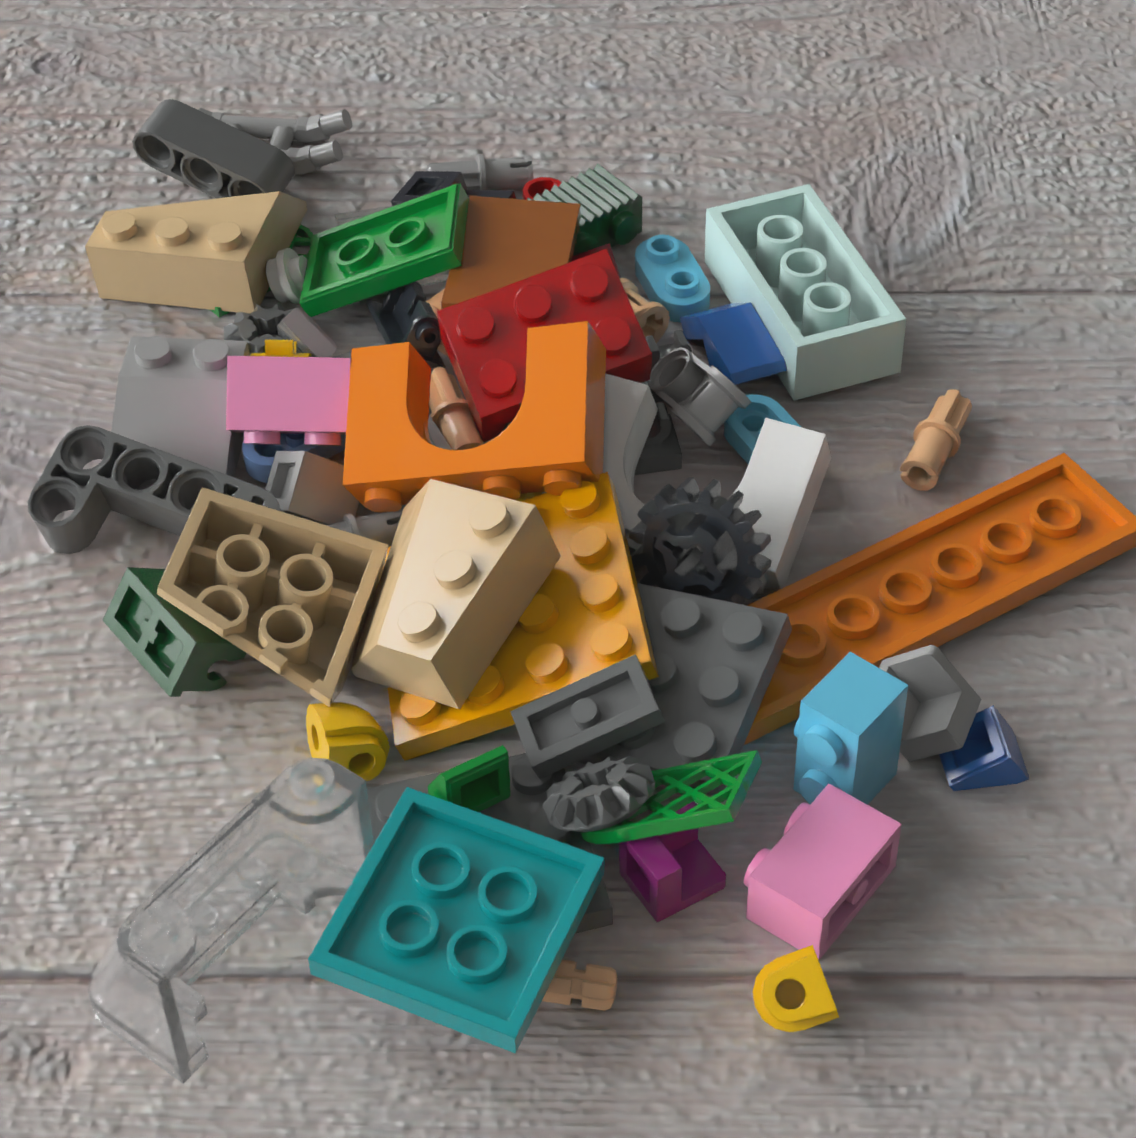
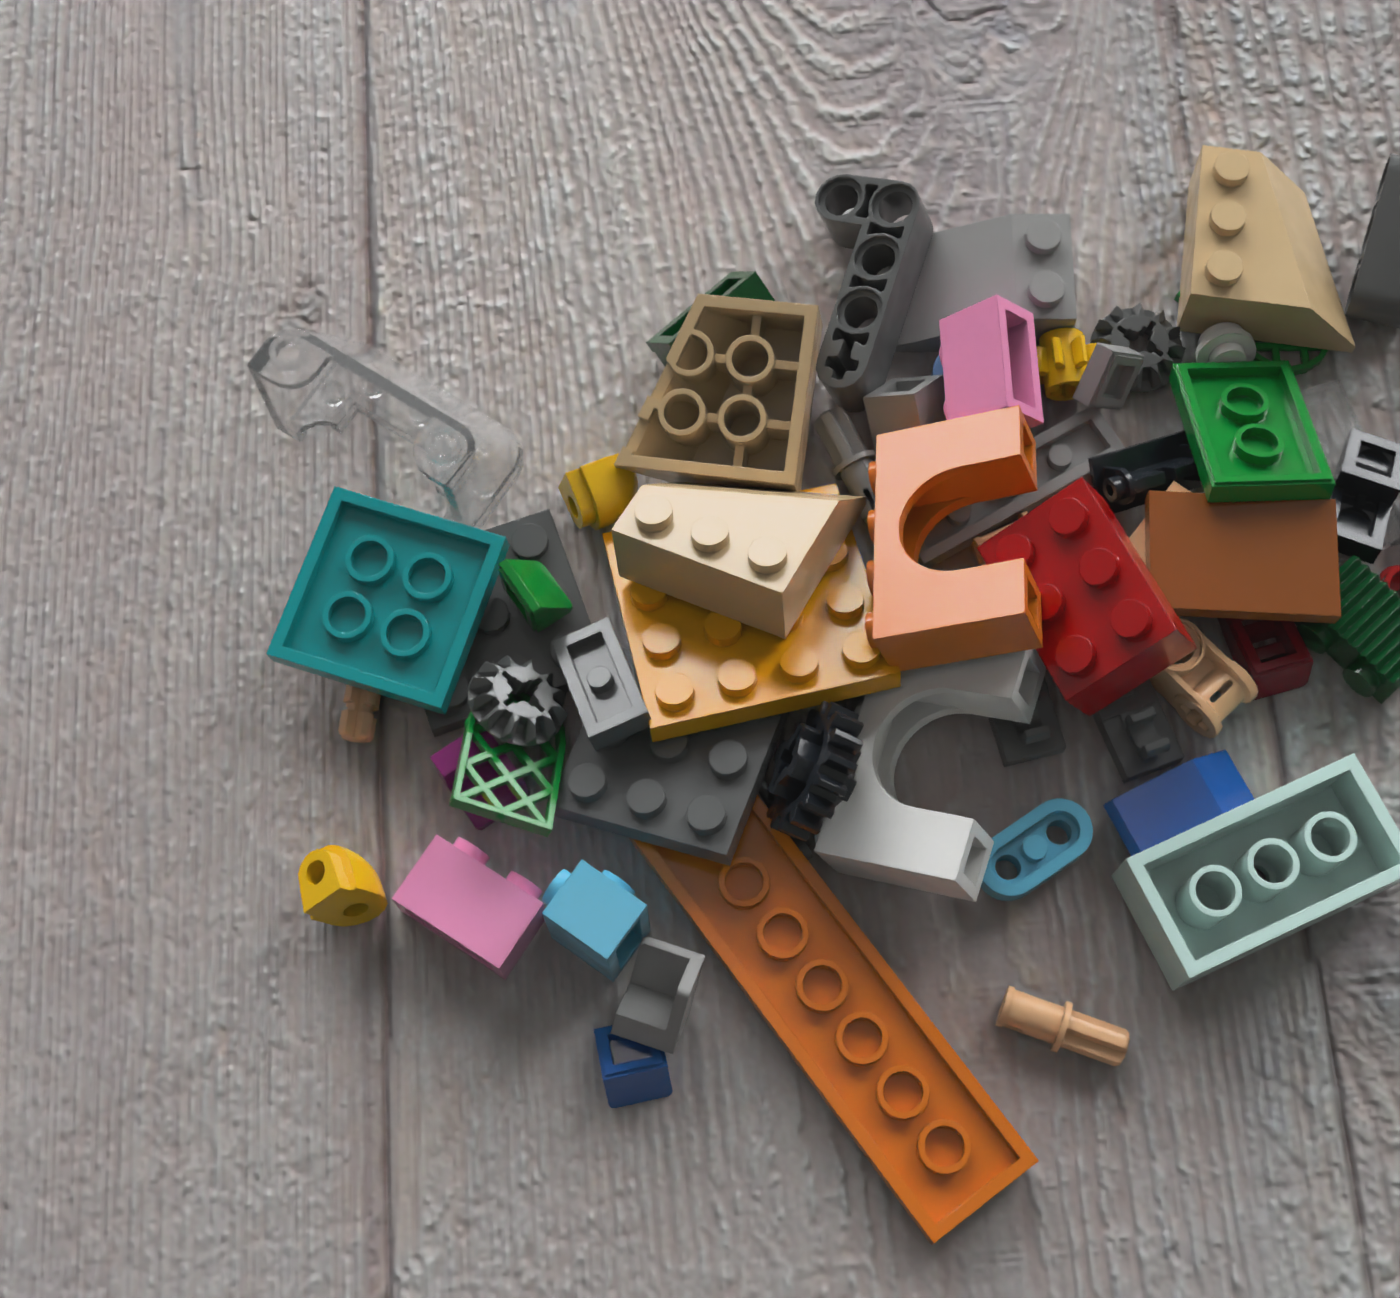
camera: 85 degrees right, 25 degrees up
medium azure plate [635,235,710,323] -> none
light grey piece [648,347,751,447] -> none

